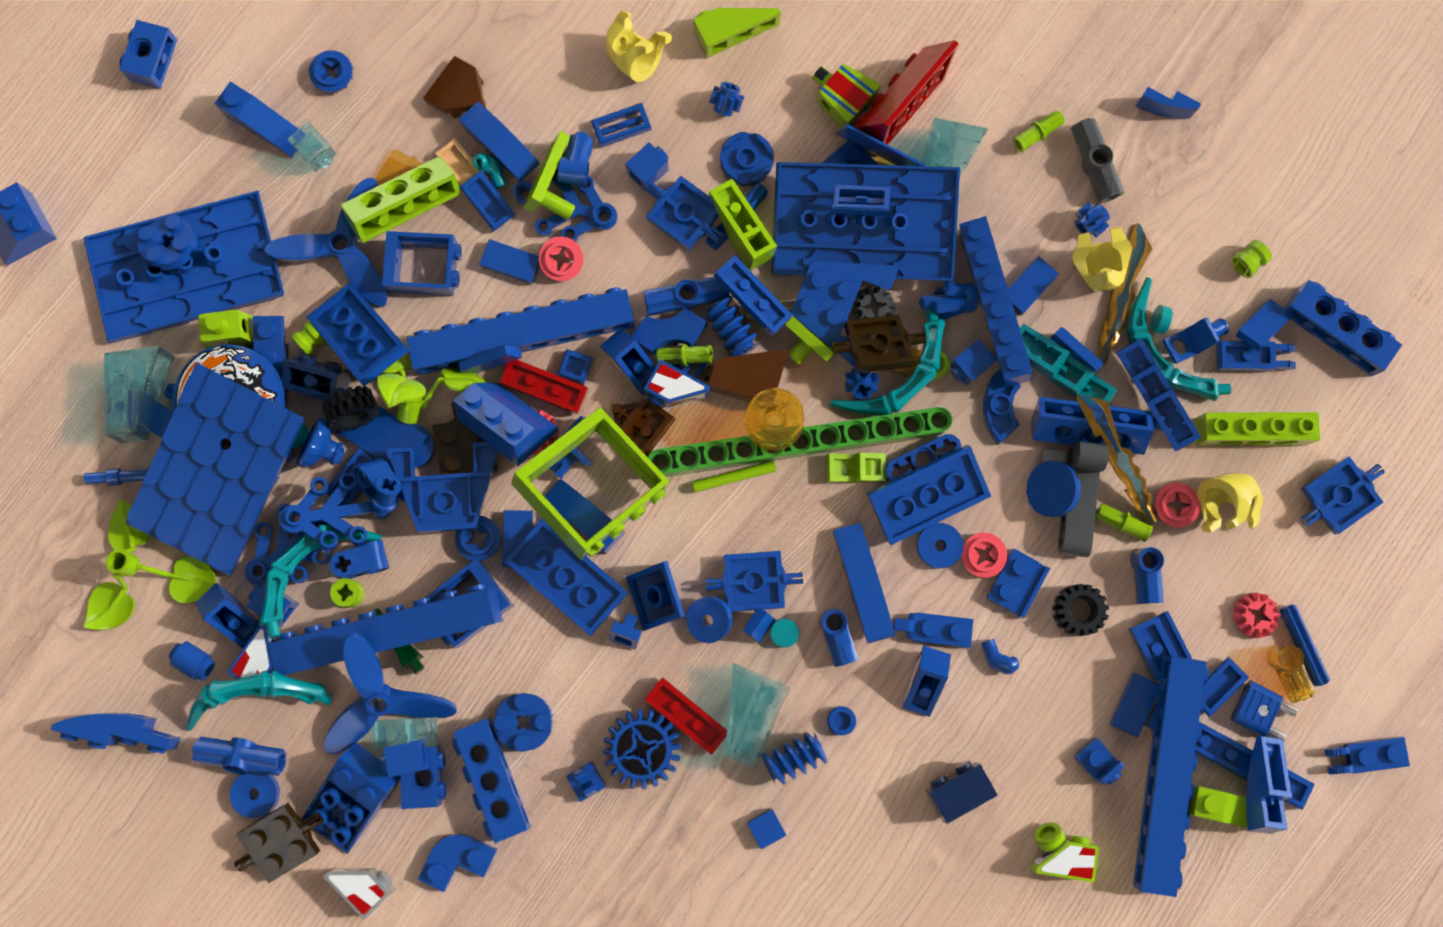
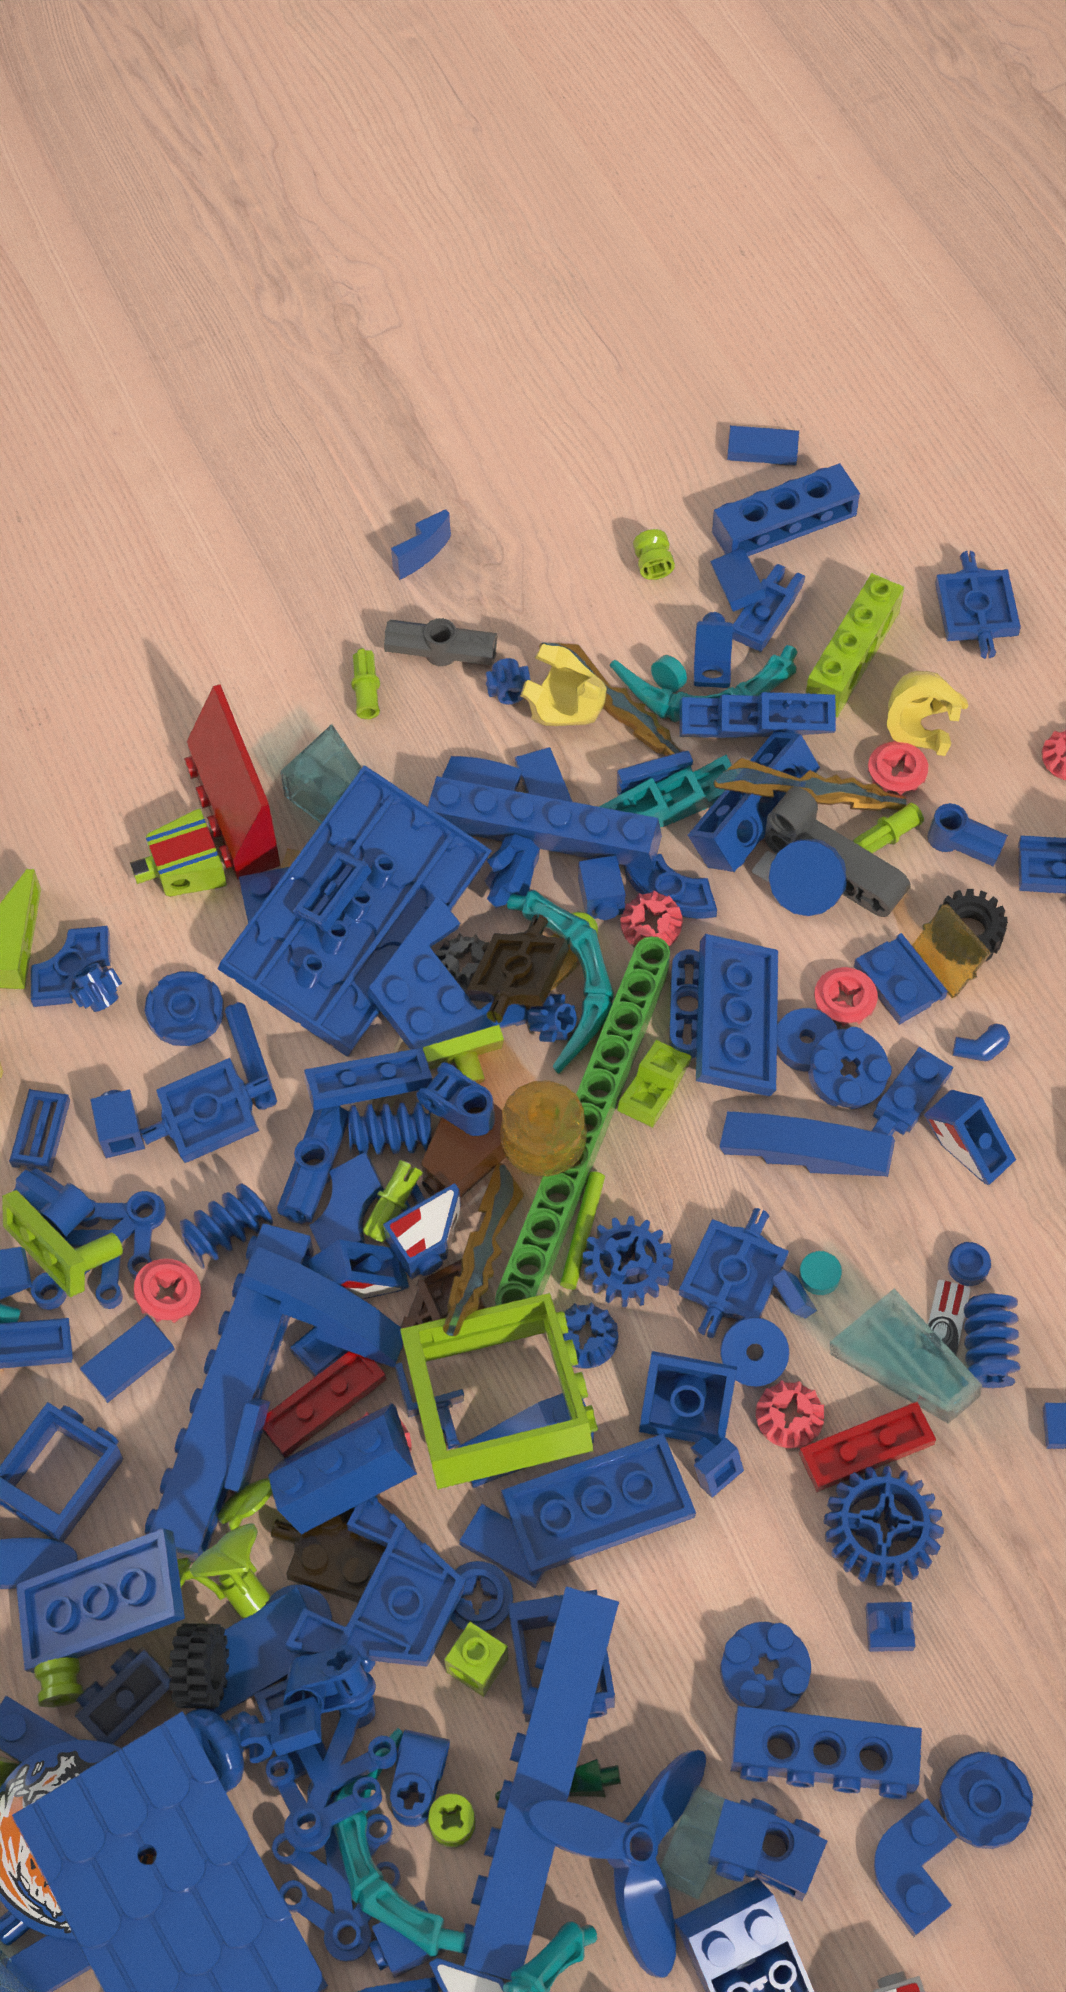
camera: 55 degrees left, 20 degrees down
lime slope [708,179,777,271] -> none
blue piece [819,609,858,667] -> none
blue piece [836,124,926,166] -> none
none -> blue tile [31,926,111,1007]
none -> blue piece [179,1183,273,1269]
none -> blue plate [240,1696,322,1763]
none -> blue slope [241,1246,403,1368]
none -> blue piece [416,1062,495,1136]
none -> blue slope [442,756,523,791]
none -> pearl gold sword [443,1163,524,1336]
none -> lime brick [444,1622,509,1697]
none -> blue gear [563,1302,619,1369]
none -> blue gear [583,1216,673,1307]
none -> coral gear [620,890,683,947]
none -> blue tile [727,425,799,465]
none -> coral gear [756,1380,824,1448]
none -> blue plate [808,1027,892,1109]
none -> clear yellow piece [912,904,991,998]
none -> sticker [922,1279,971,1360]
none -> blue tile [939,1751,1033,1849]

